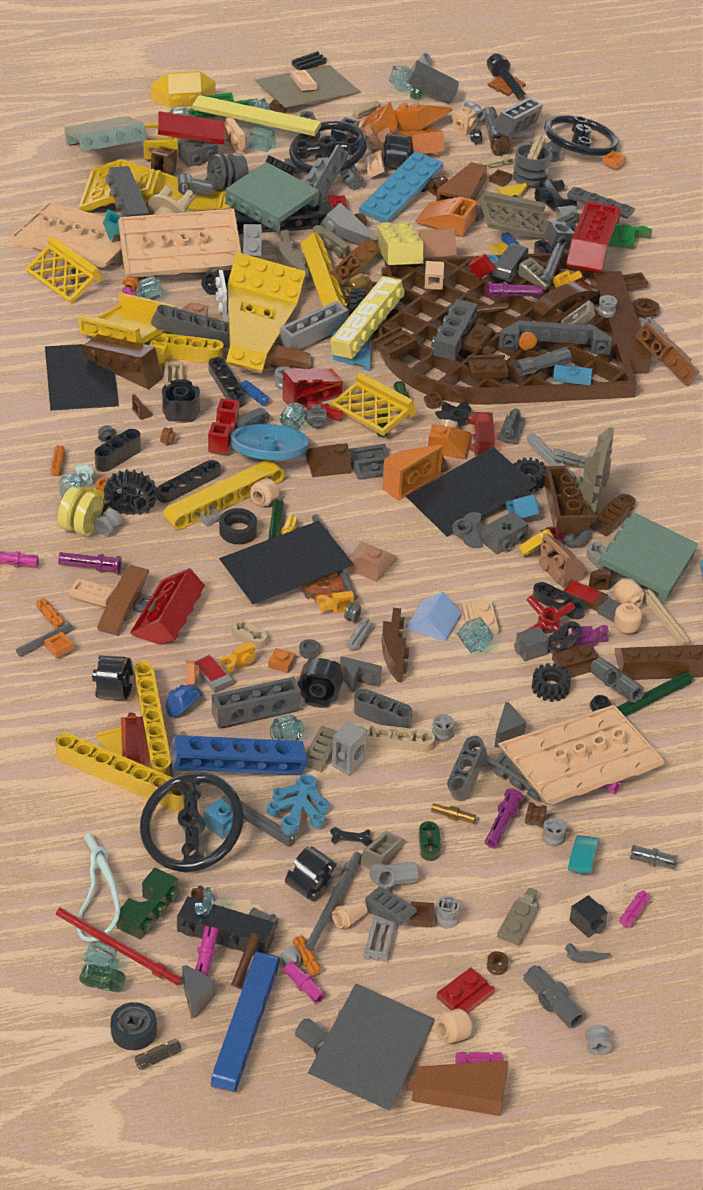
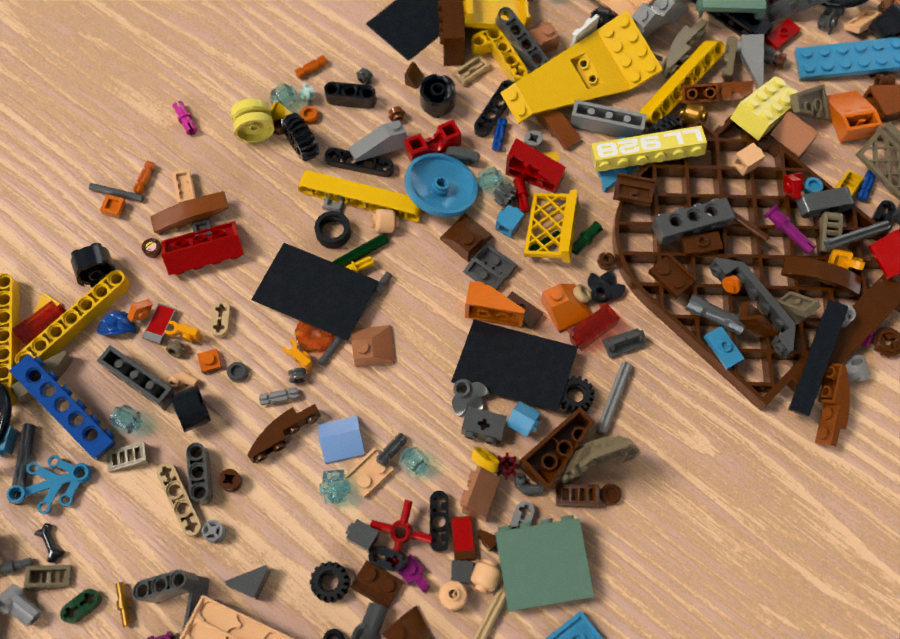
camera: 55 degrees right, 25 degrees up
magenta pin [58,552,122,574] -> none
light grey wheel [94,508,122,536] -> none
light grey brick [332,721,367,776] -> none
dark grey slope [340,656,382,692] -> none
light grey axle [551,449,586,468] -> none
none -> reddish brown tile [142,238,162,258]
none -> dark tan plate [166,340,185,358]
none -> reddish brown wheel [219,469,242,493]
none -> light grey slope [349,120,407,162]
none -> dark grey axle [376,433,407,466]
none -> clear light blue head [399,447,430,477]
none -> dark azure brick [495,205,524,239]
none -> reddish brown panel [739,302,780,337]
none -> black tile [788,299,849,418]
none -> dark tan wing [790,84,832,121]

